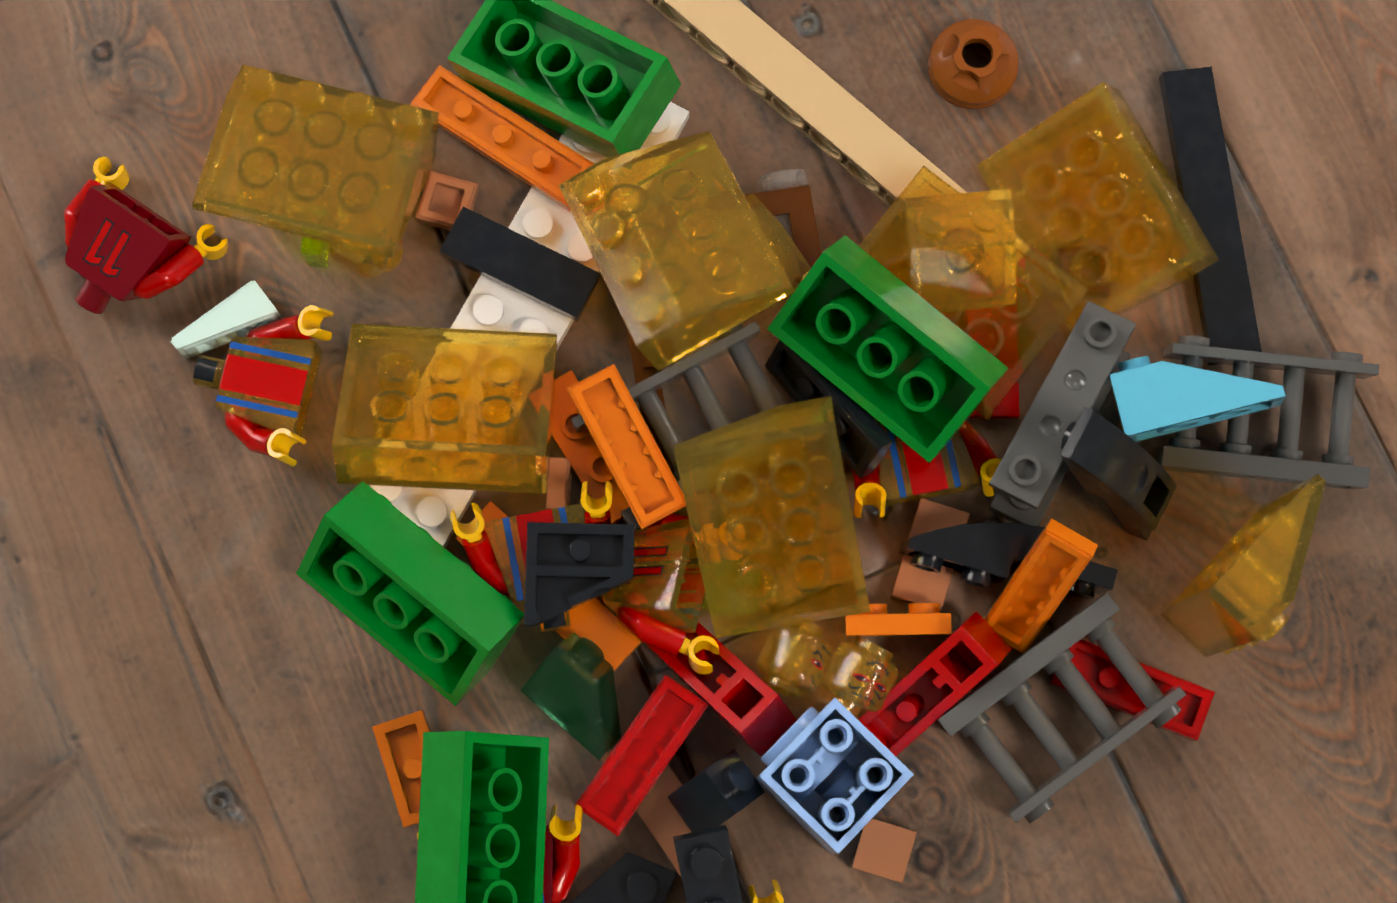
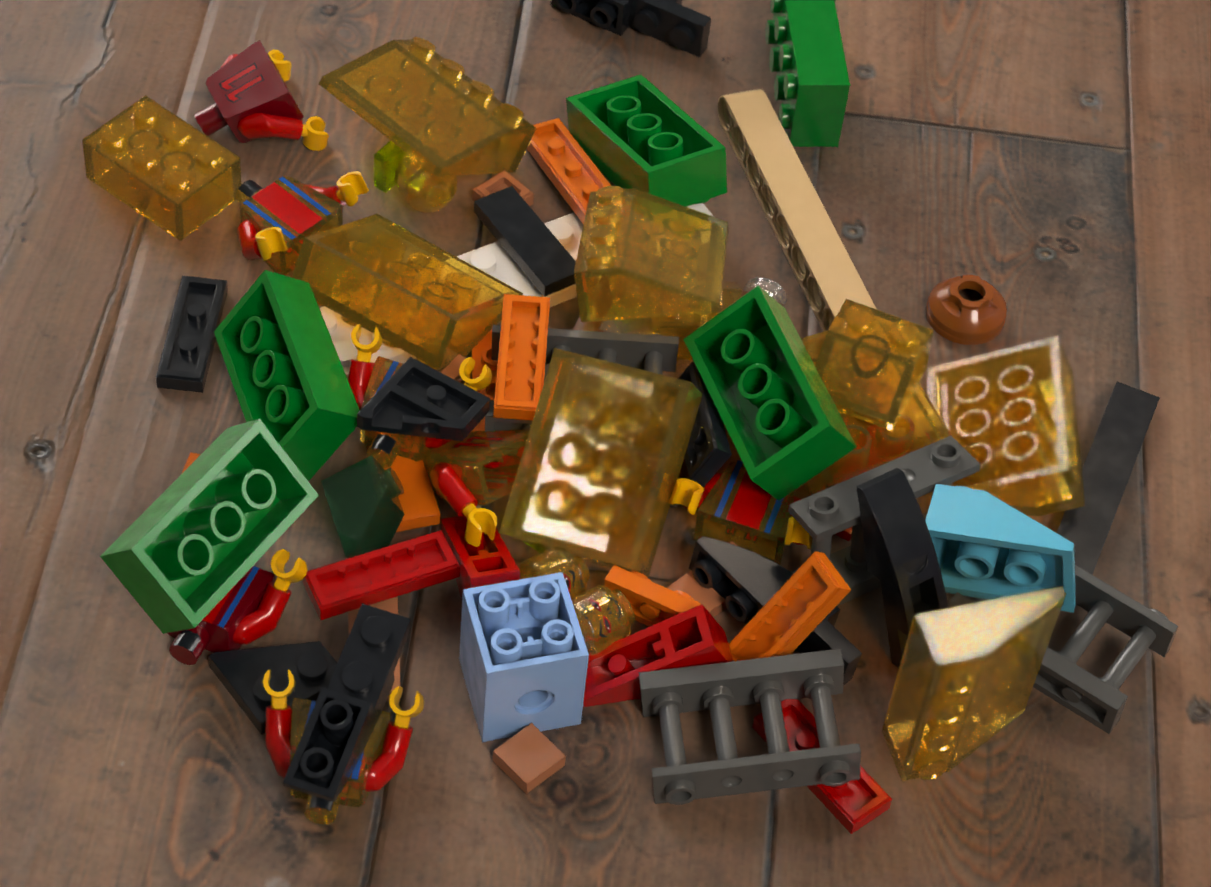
camera: 30 degrees right, 30 degrees down
light aqua slope [171,280,283,359] -> none
black brick [667,749,765,832] -> none
none -> clear yellow brick [82,95,242,241]
none -> black tile [156,276,228,393]

